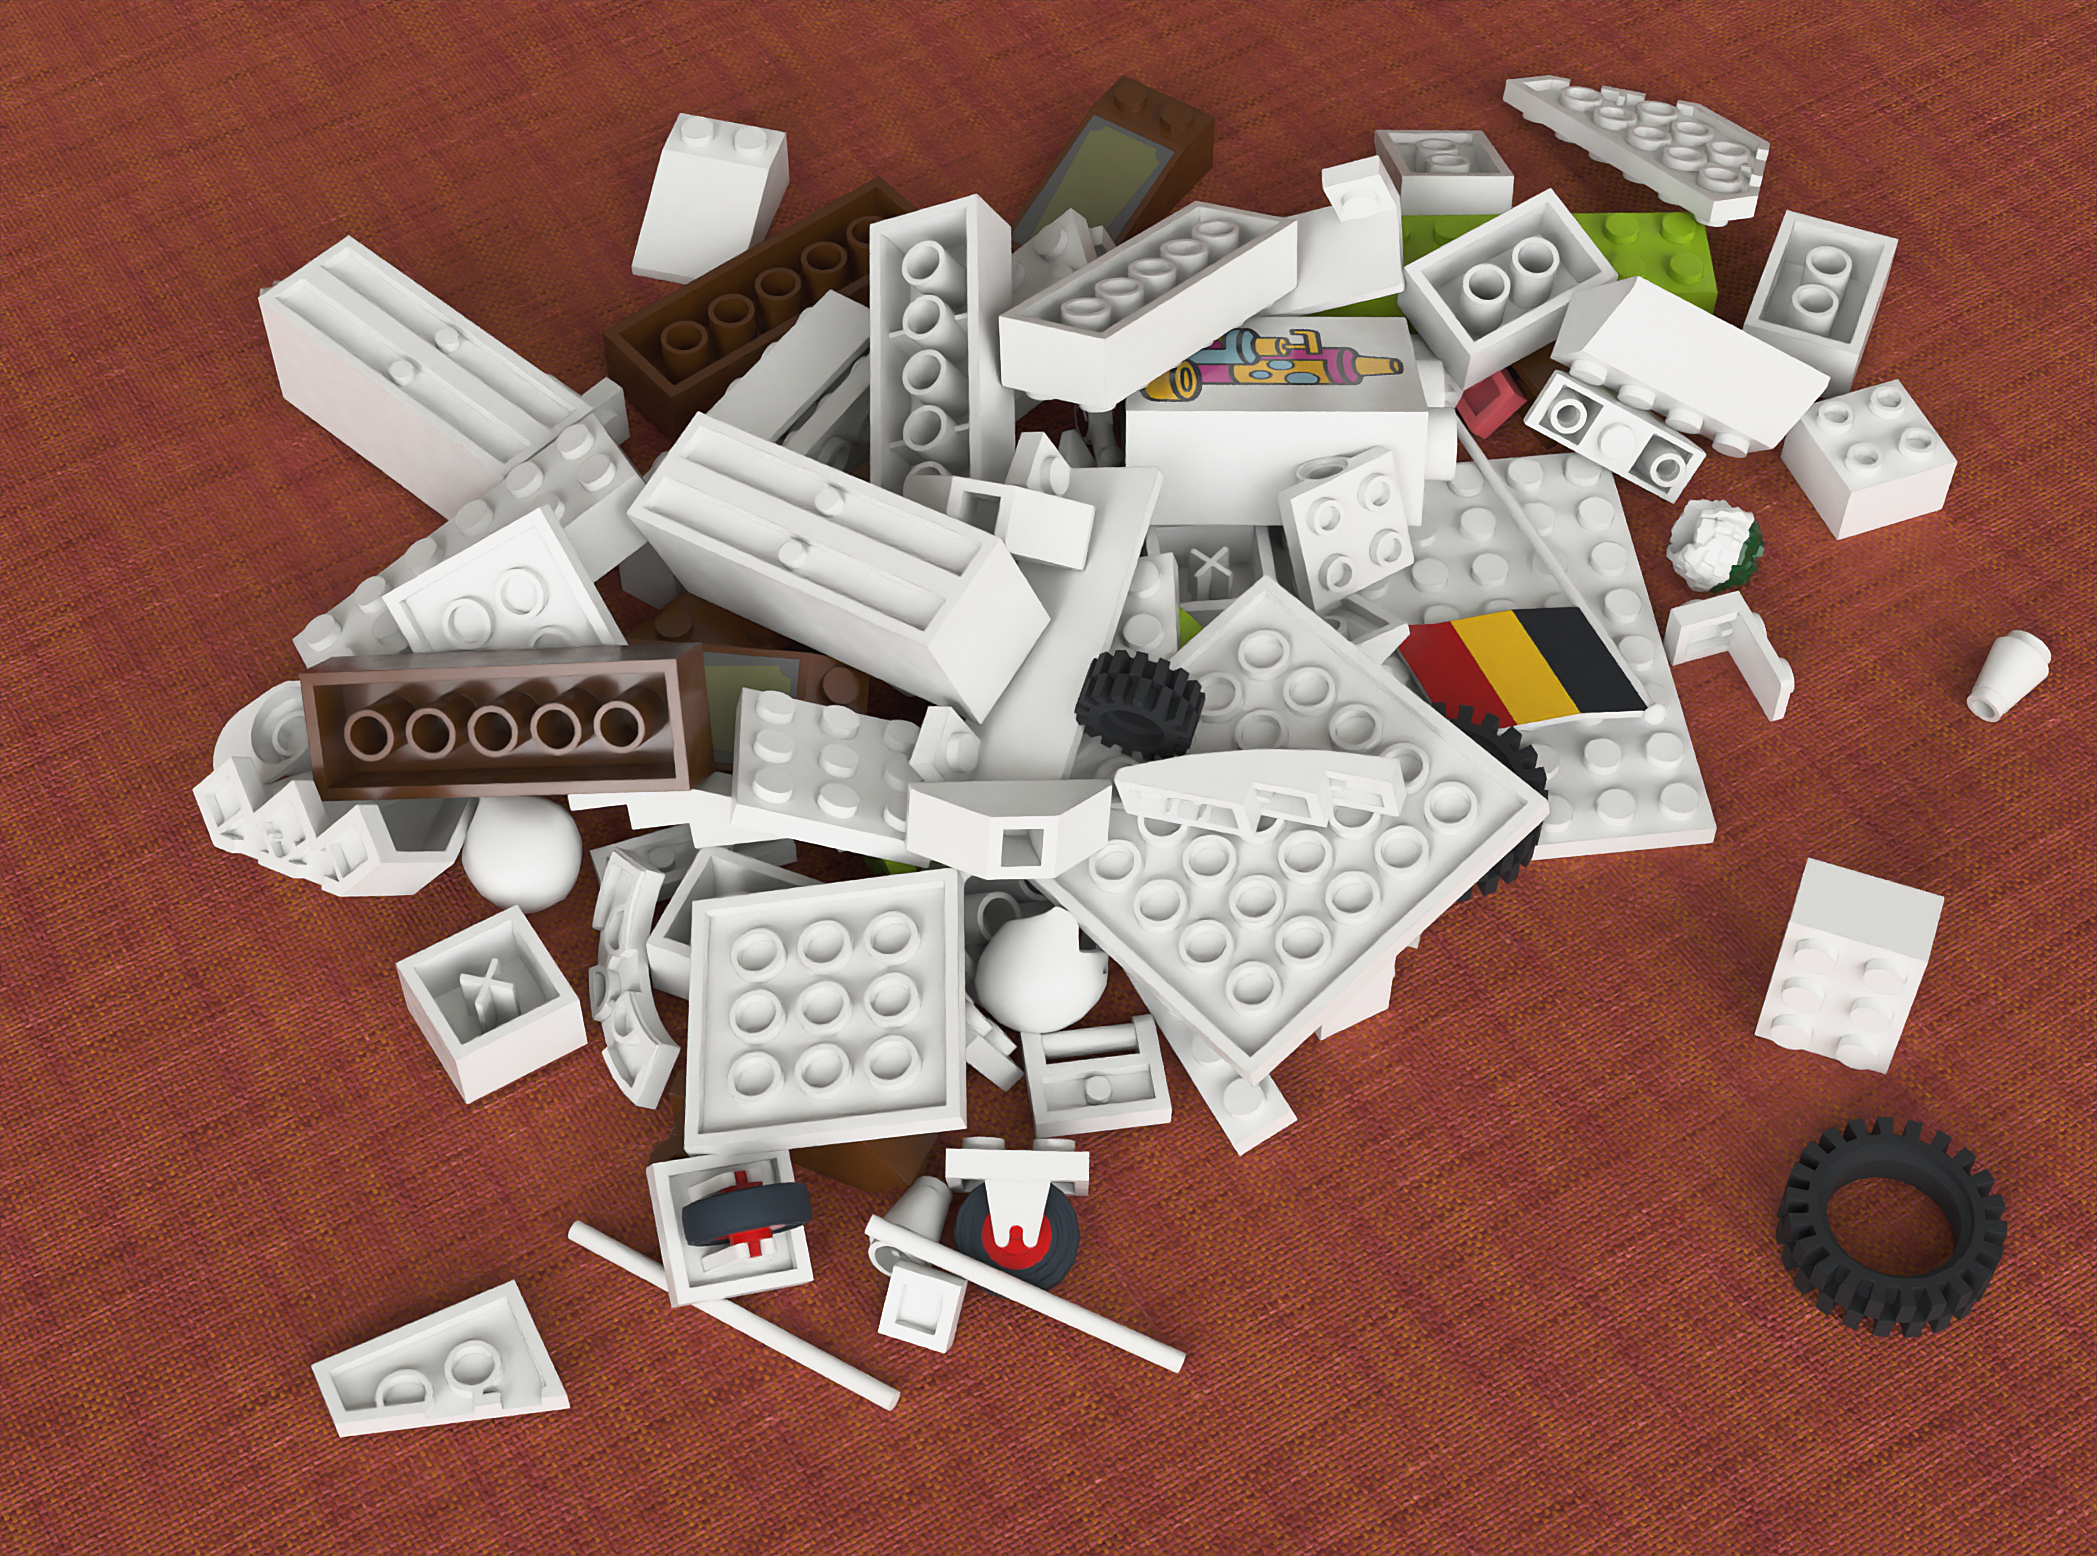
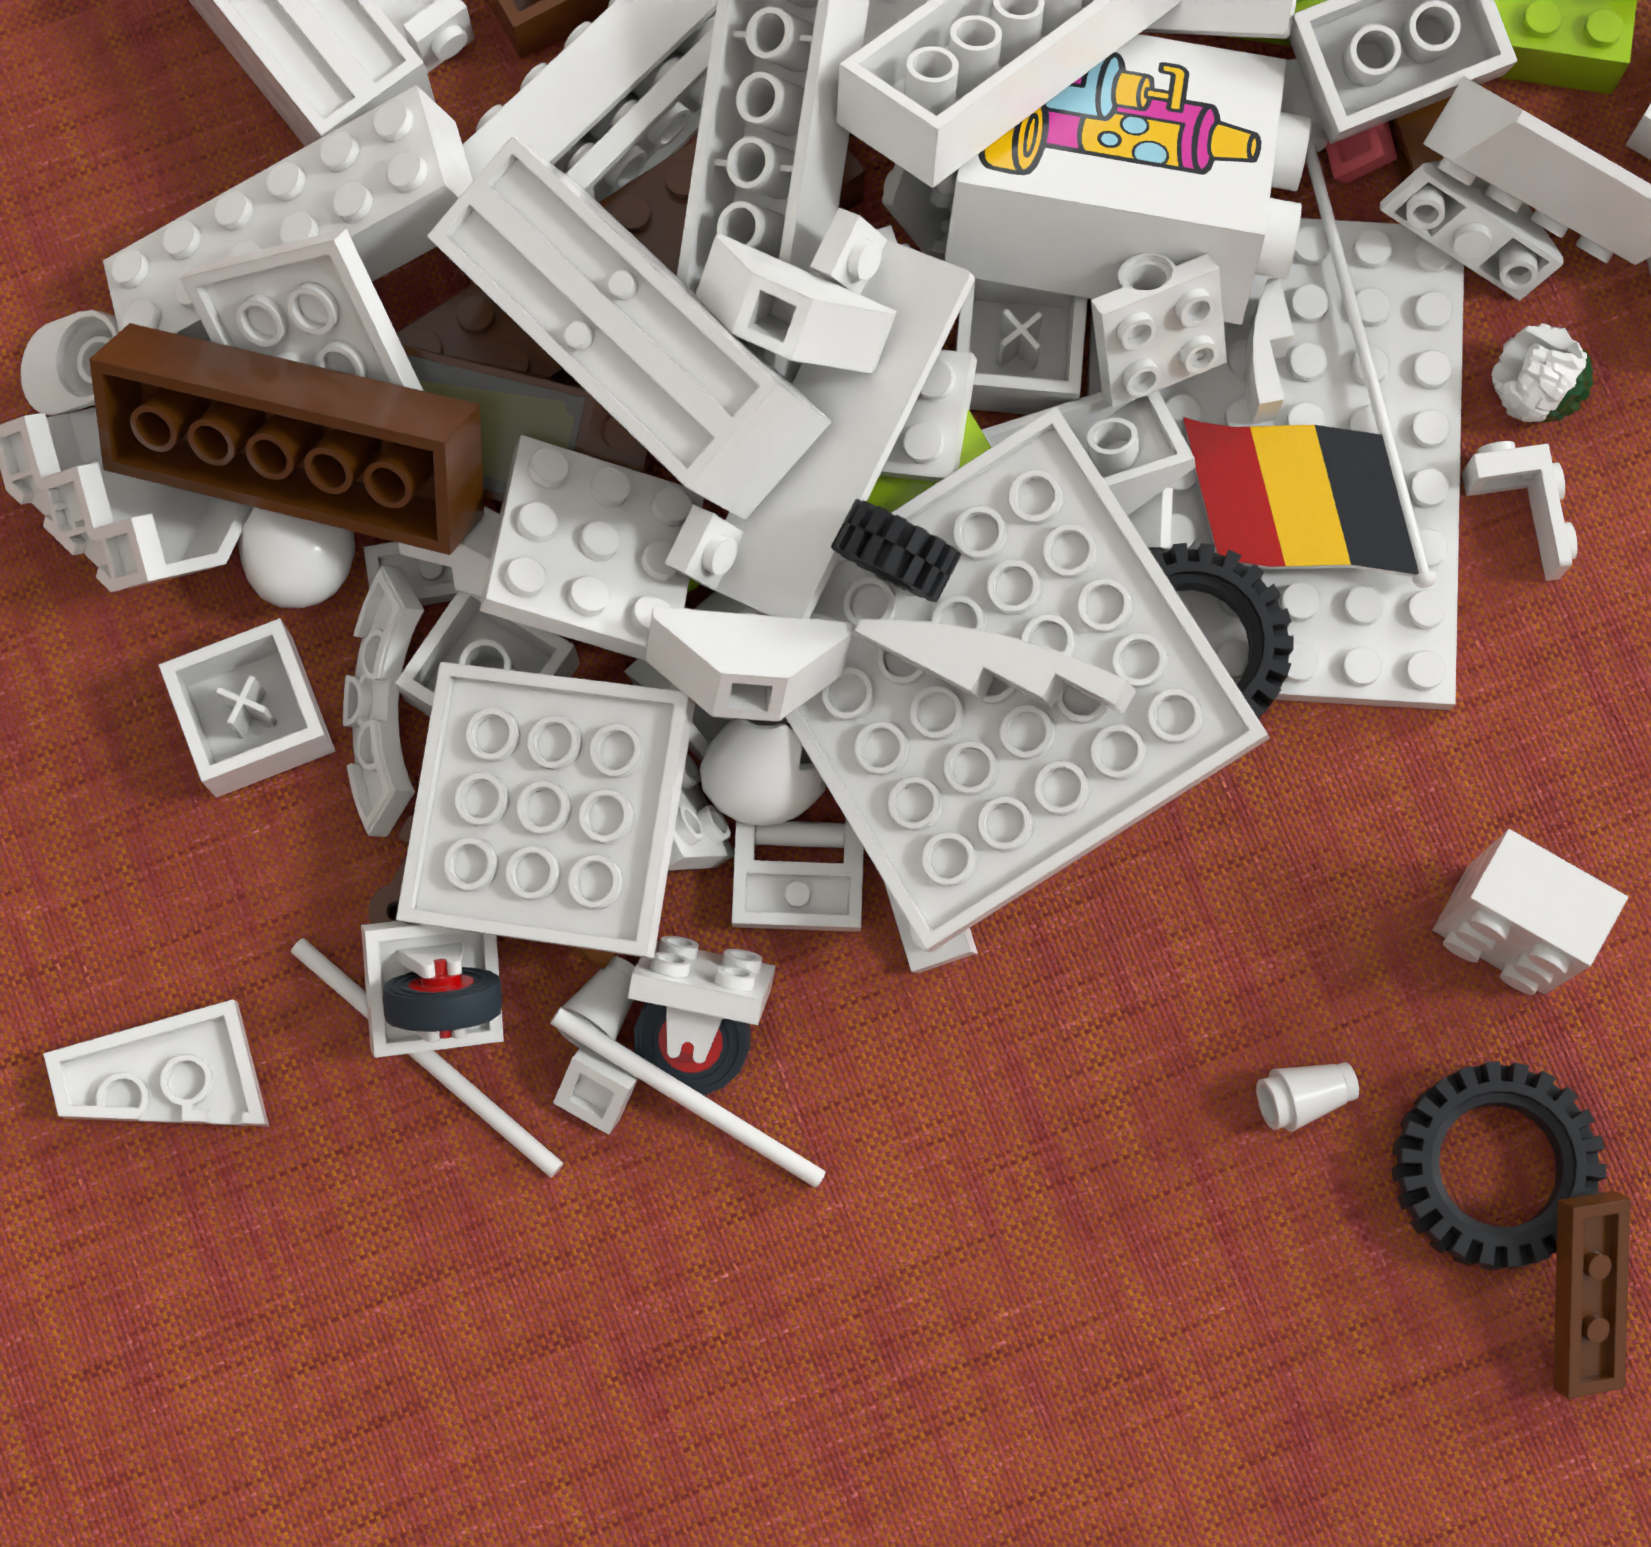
camera: 10 degrees right, 25 degrees up
none -> white slope [1245,278,1294,424]
none -> white cone [1256,1062,1359,1132]
none -> reddish brown plate [1553,1191,1630,1399]

